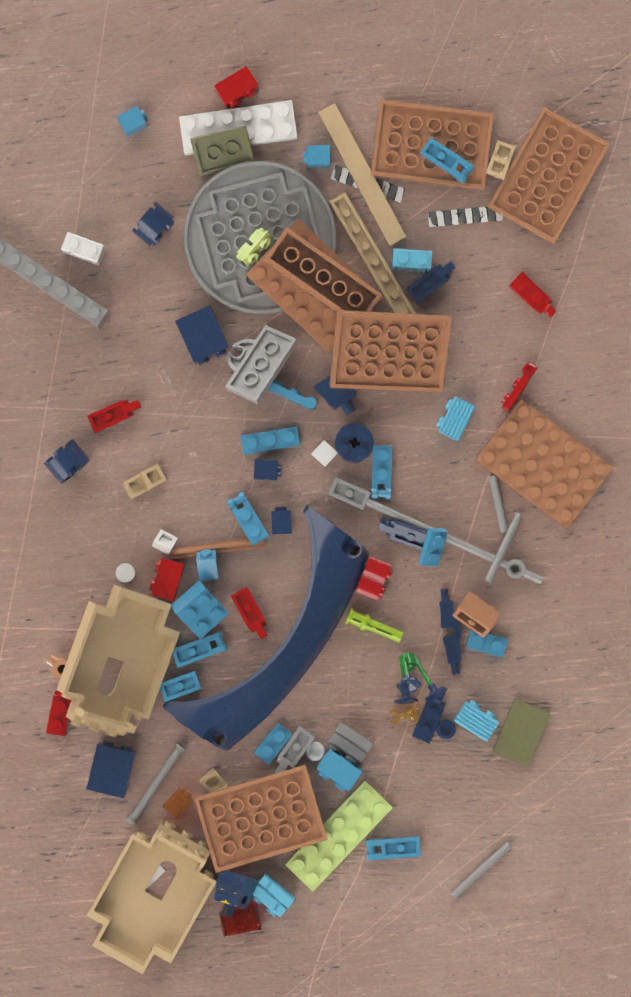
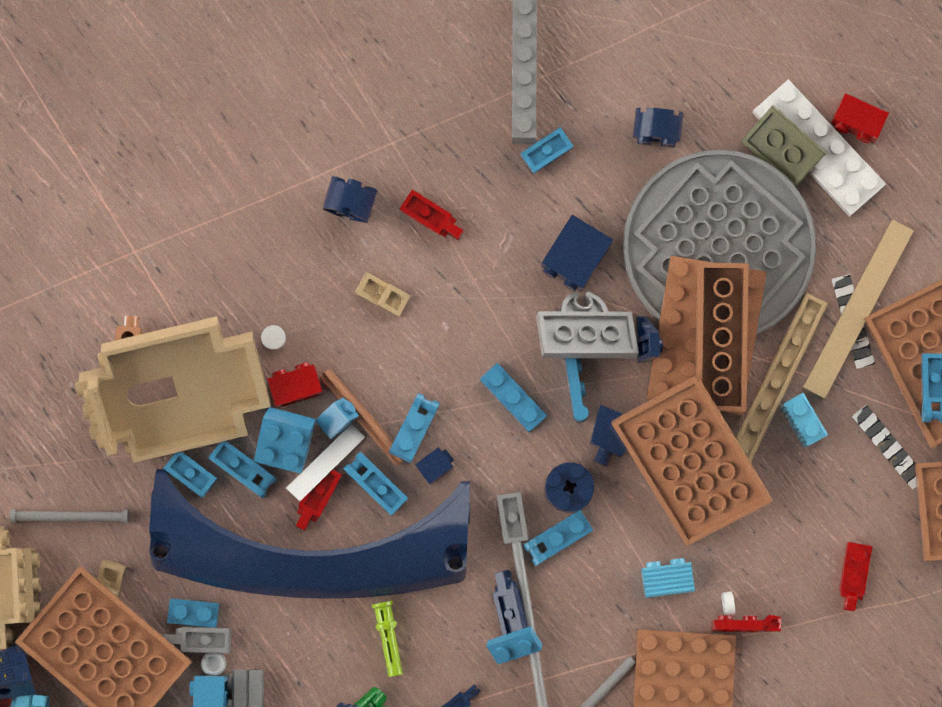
camera: 55 degrees right, 5 degrees down
red hinge [46,690,72,737] -> none
white brick [61,232,106,266] -> none
dark blue brick [86,740,137,798] -> none
dark azure brick [117,106,148,137] -> none
white plate [152,529,178,555] -> none
clear orange brick [162,787,193,819] -> none
yellowish green hinge [236,227,273,267] -> none
dark blue brick [254,460,282,481] -> none
dark azure brick [303,145,330,169] -> none
white tile [311,440,338,467] -> none
red brick [355,556,393,600] -> none
dark blue hinge [406,261,455,305] -> none
none -> white sticker [286,424,365,501]
none -> dark azure plate [343,452,408,516]
none -> dark azure plate [520,127,574,174]
none -> dark blue wing [636,316,663,363]
none -> white tile [721,591,735,616]

